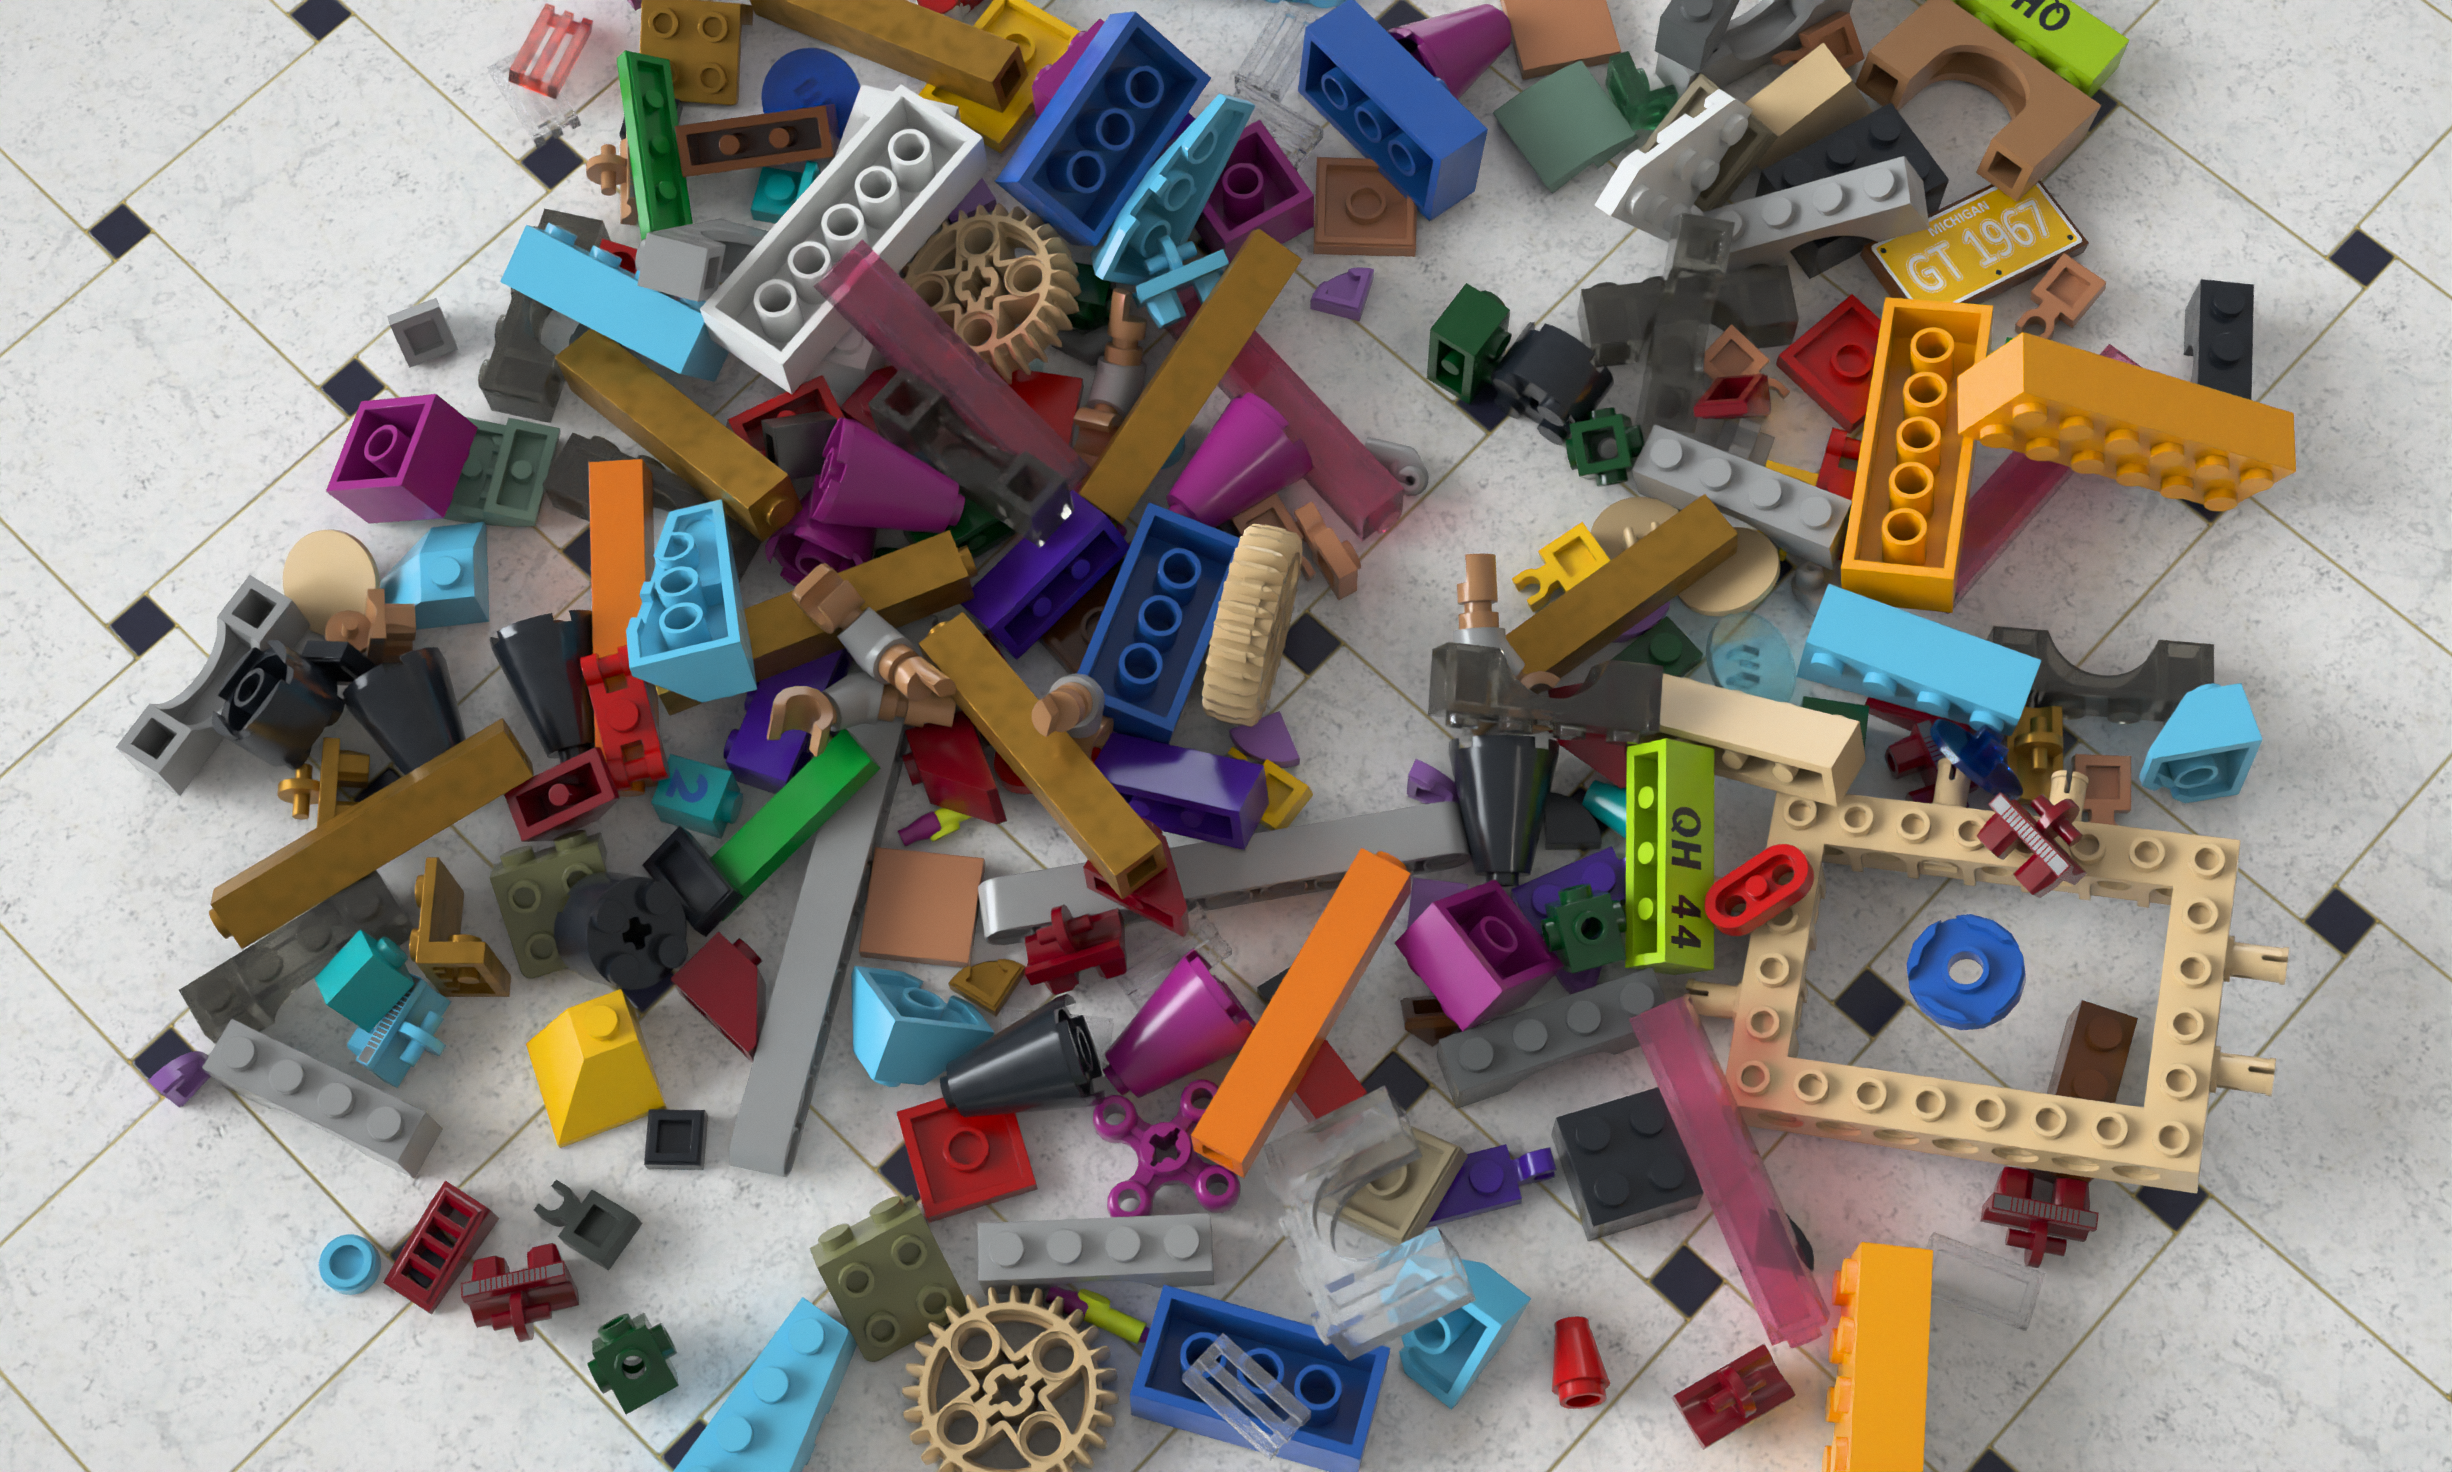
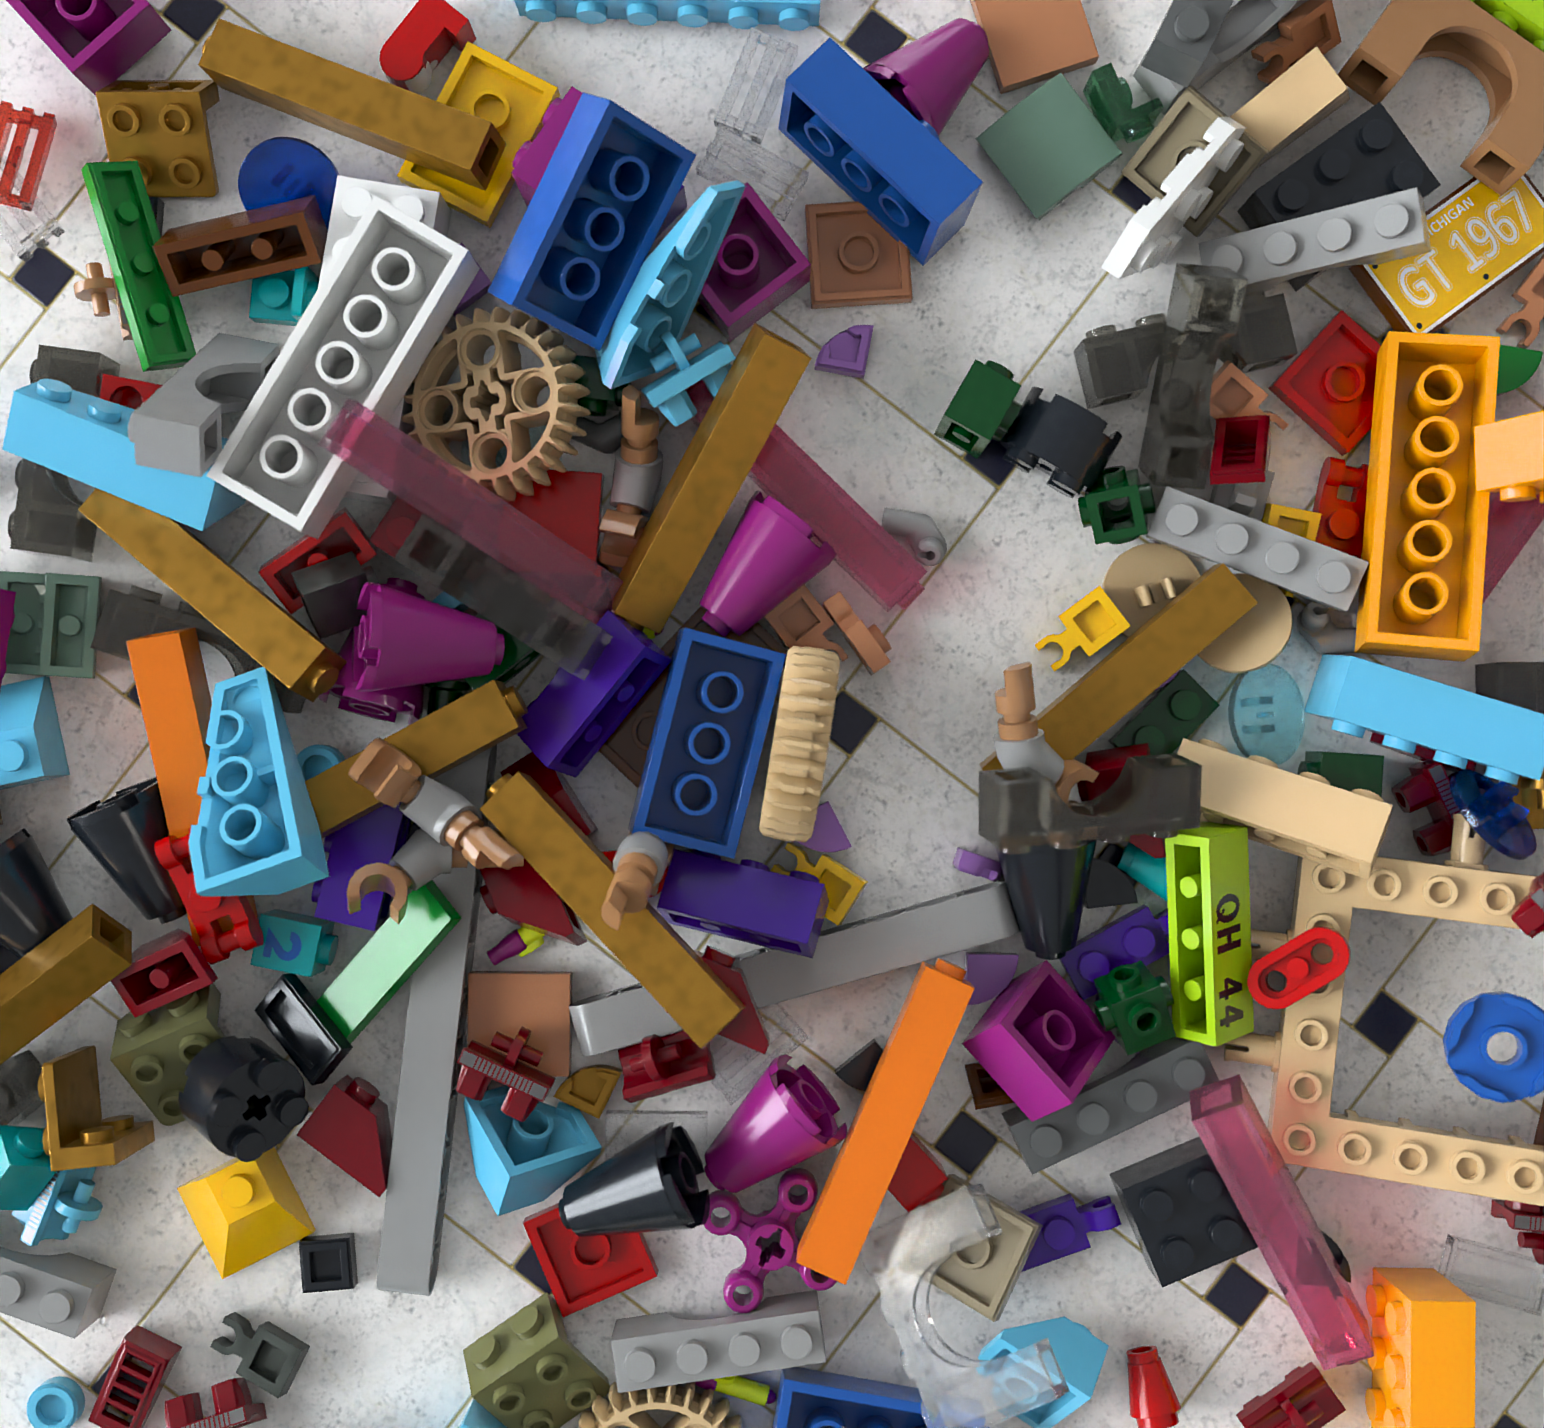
camera: 10 degrees left, 20 degrees up
none -> dark red hips [456,1027,556,1122]

